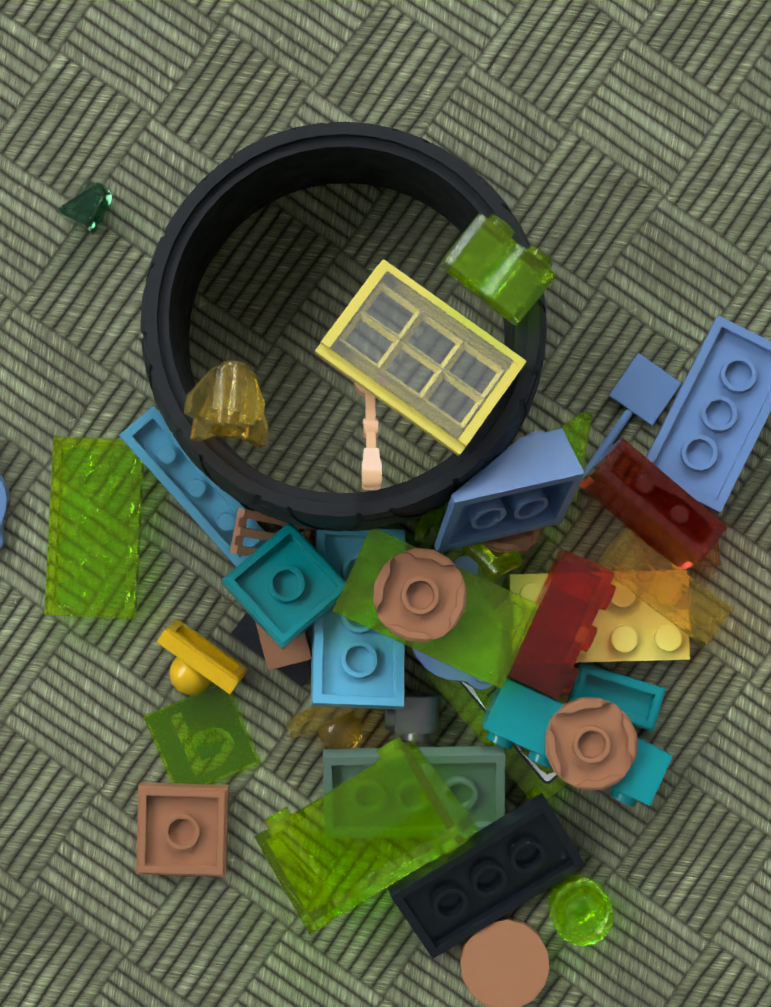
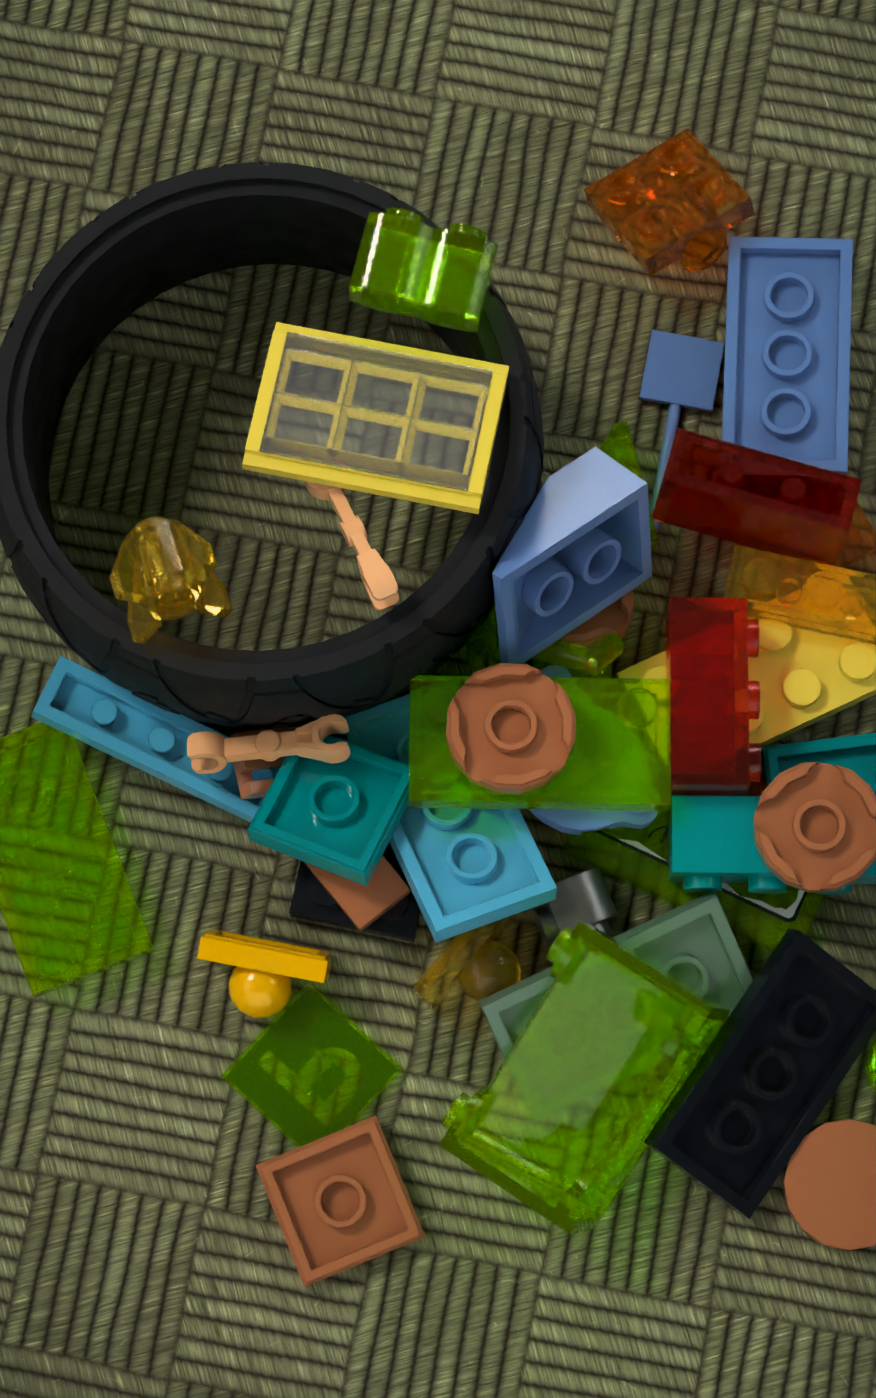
camera: 20 degrees left, 10 degrees down
none -> light nougat piece [187,714,350,774]
none -> clear orange plate [584,128,755,276]

